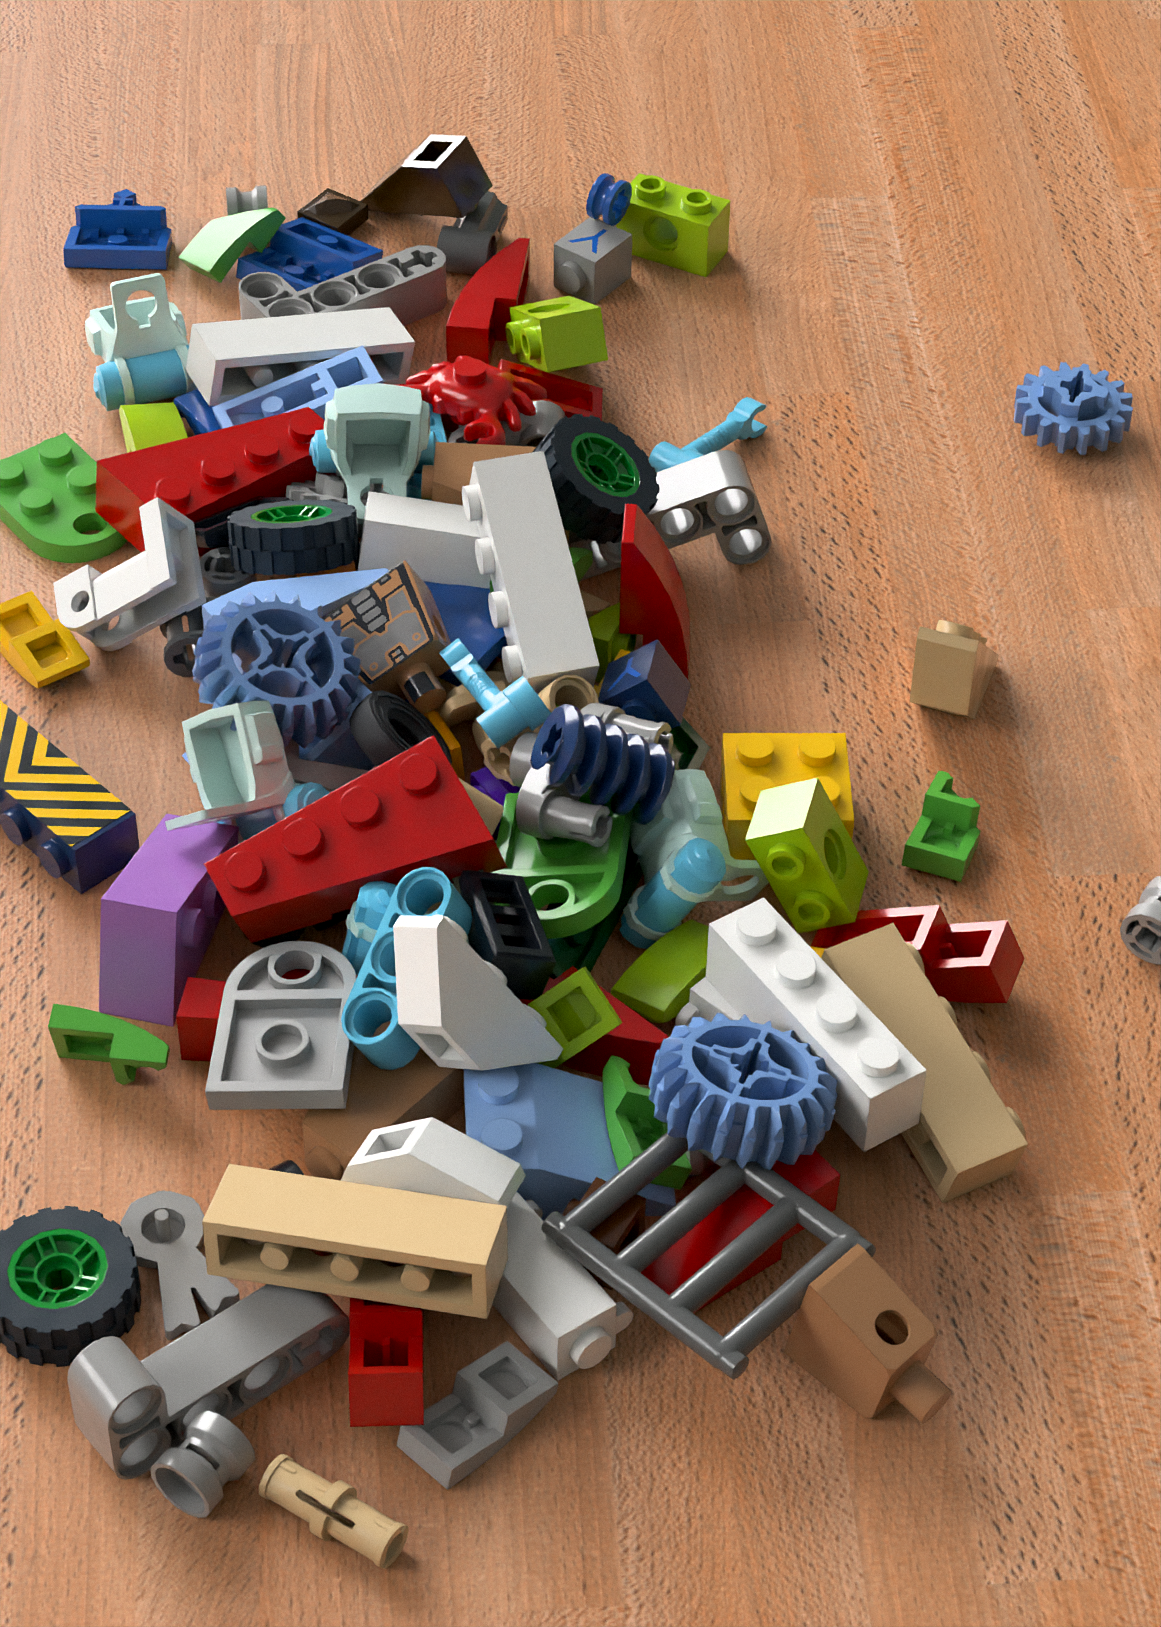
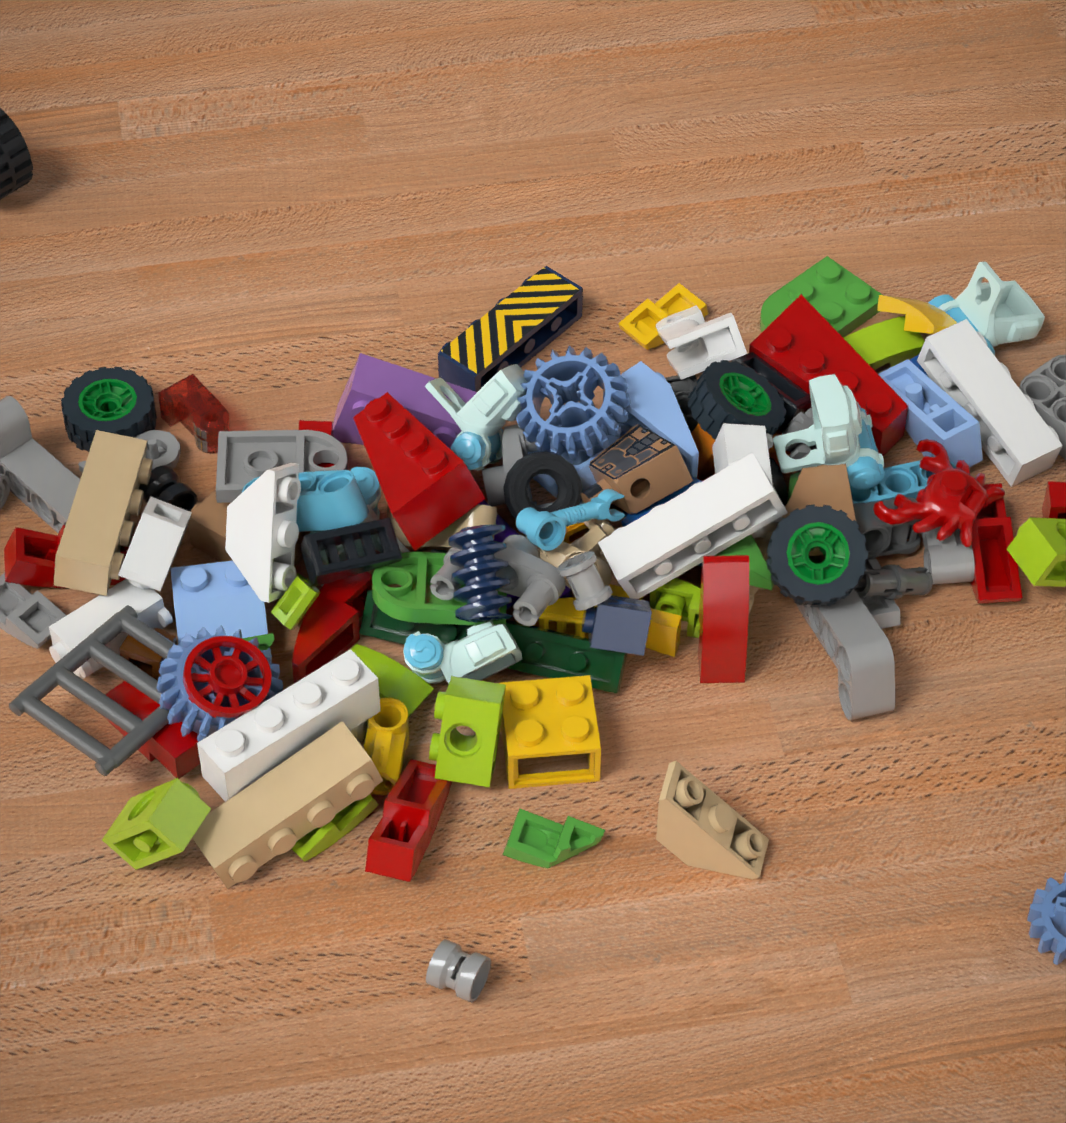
camera: 85 degrees right, 5 degrees up
bright green slope [48,1004,170,1085] -> none
medium azure brick [649,397,768,473] -> none
medium nougat torso [784,1243,952,1424] -> none
none -> lime brick [102,778,211,870]
none -> clear red leg [158,374,230,454]
none -> red wheel [183,636,272,719]
none -> light grey bush [557,551,613,611]
none -> yellow slope [877,295,957,334]

